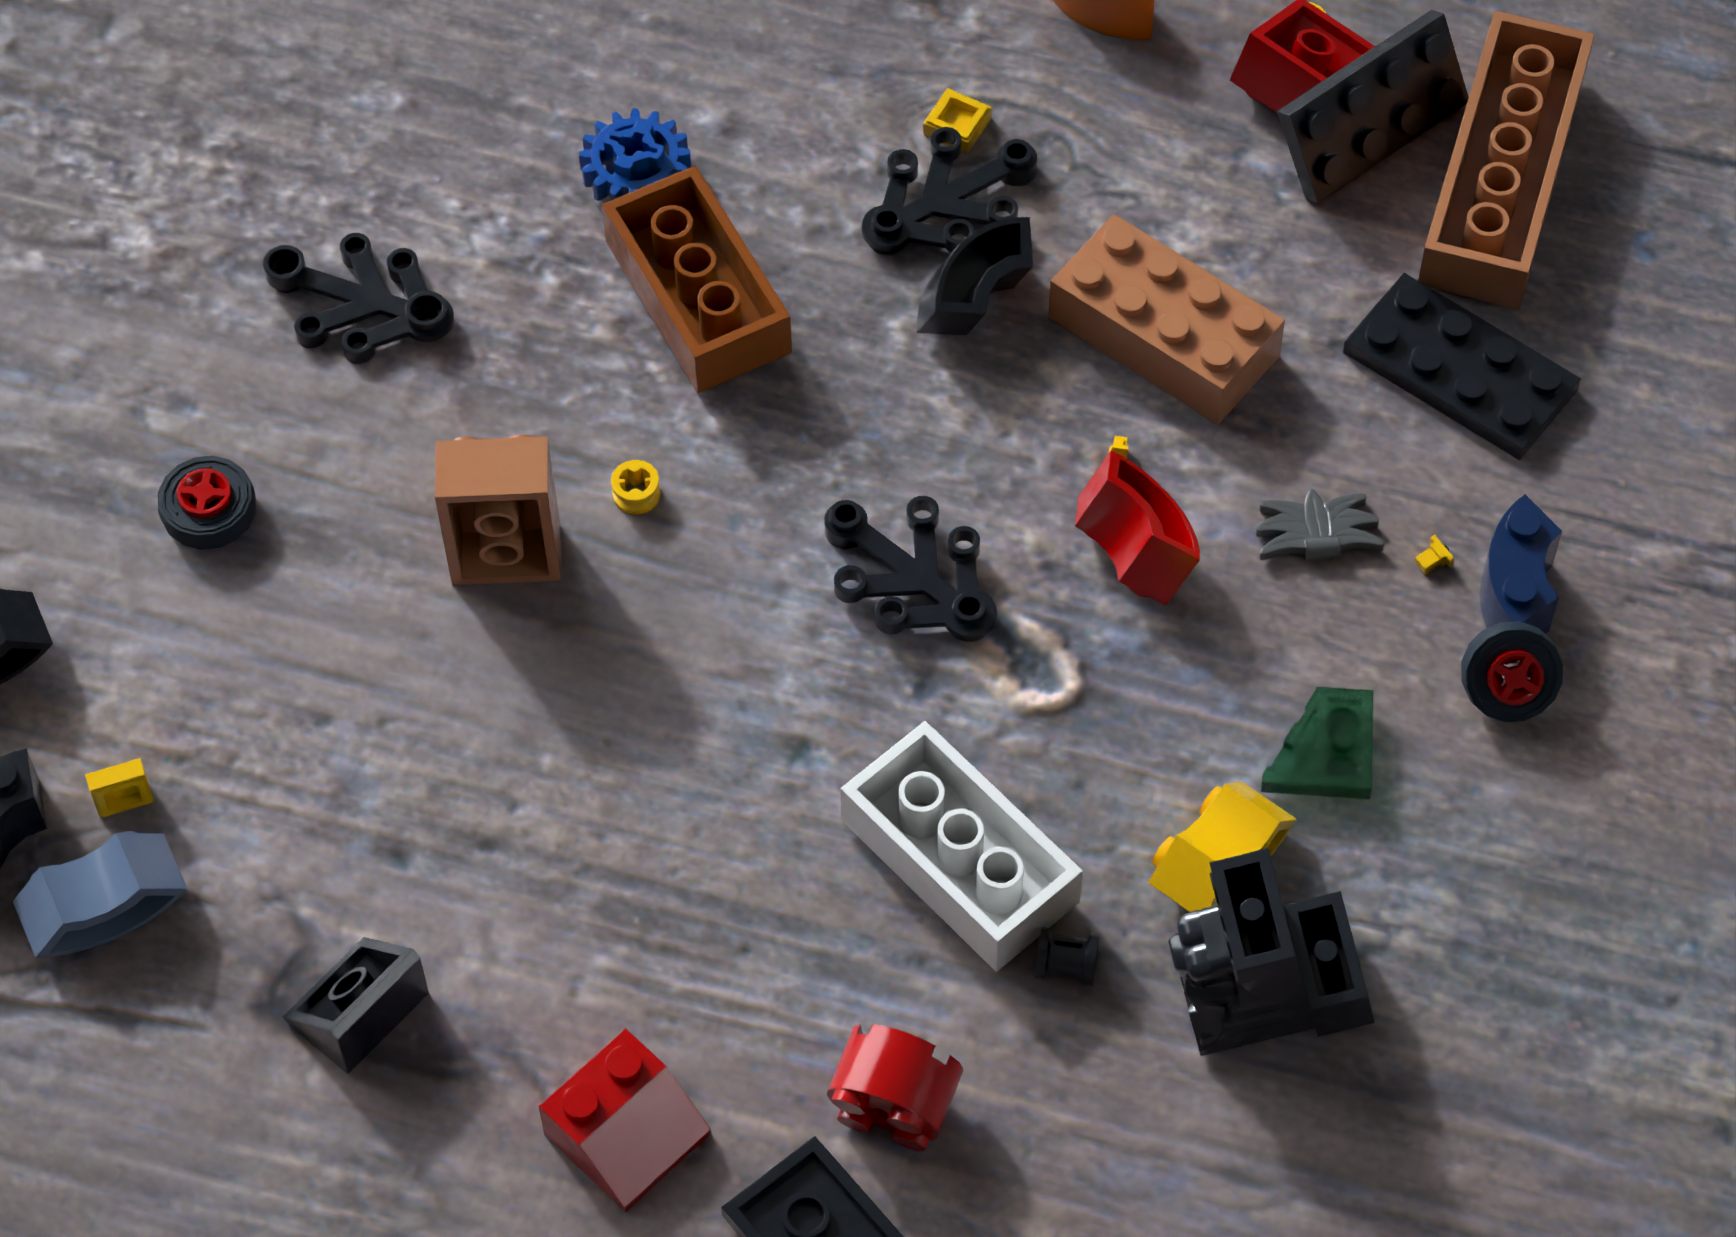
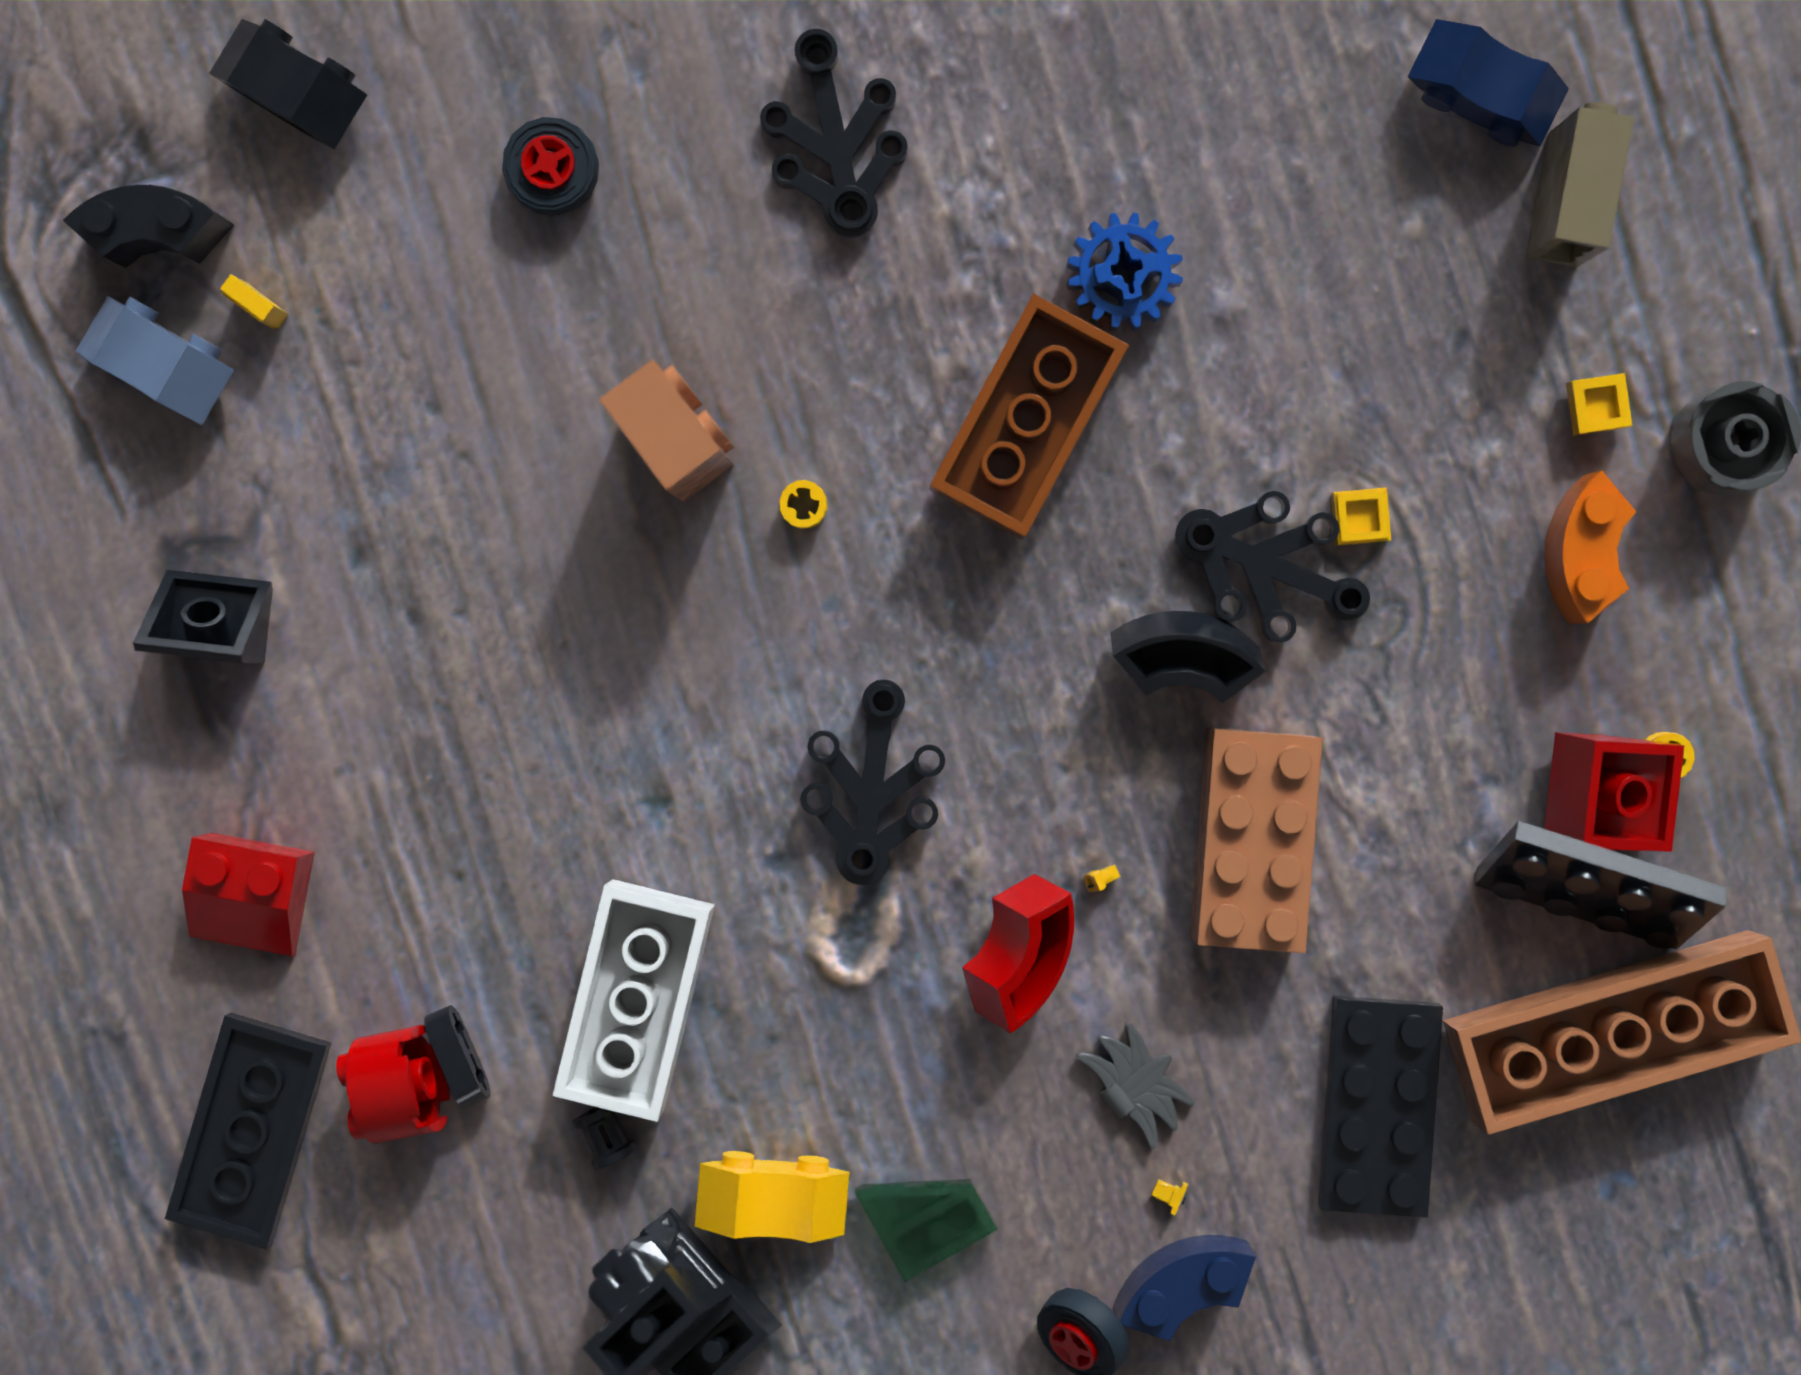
camera: 60 degrees right, 30 degrees up
none -> black beam [424,1005,491,1108]

